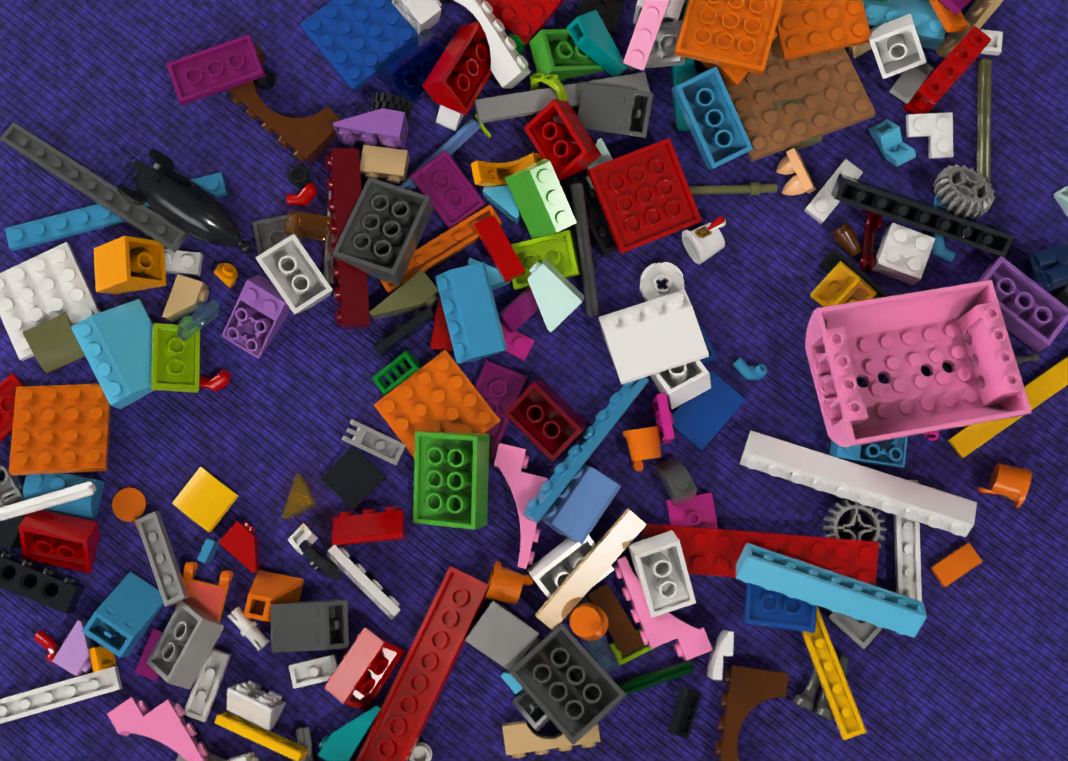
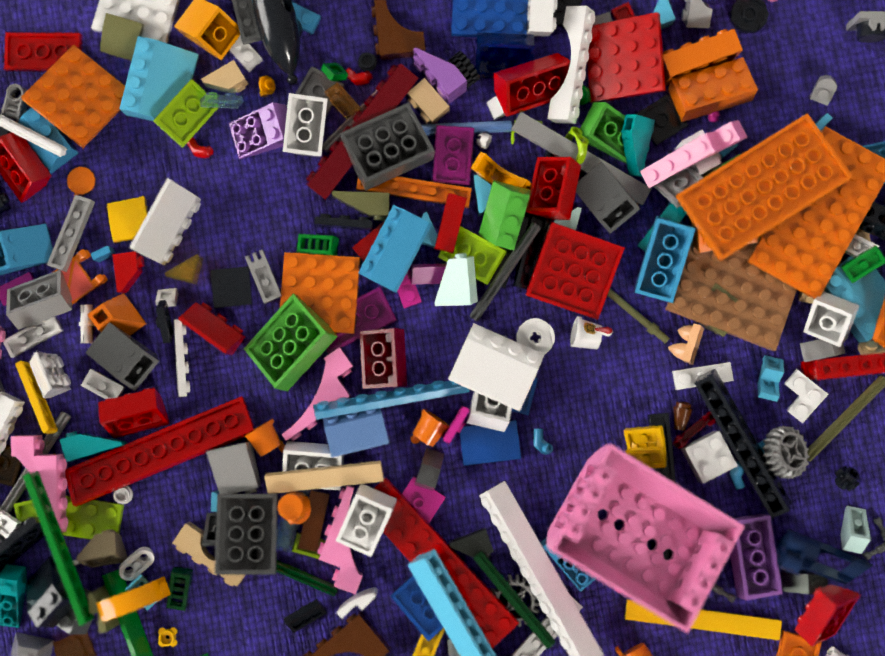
camera: 45 degrees right, 5 degrees up
none -> white slope [129,178,201,266]
none -> green plate [321,63,348,81]
none -> pearl dark grey slope [449,528,494,558]
none -> dark green axle [474,551,556,648]
none -> white hinge [476,133,492,149]
none -> black gear [835,466,860,491]

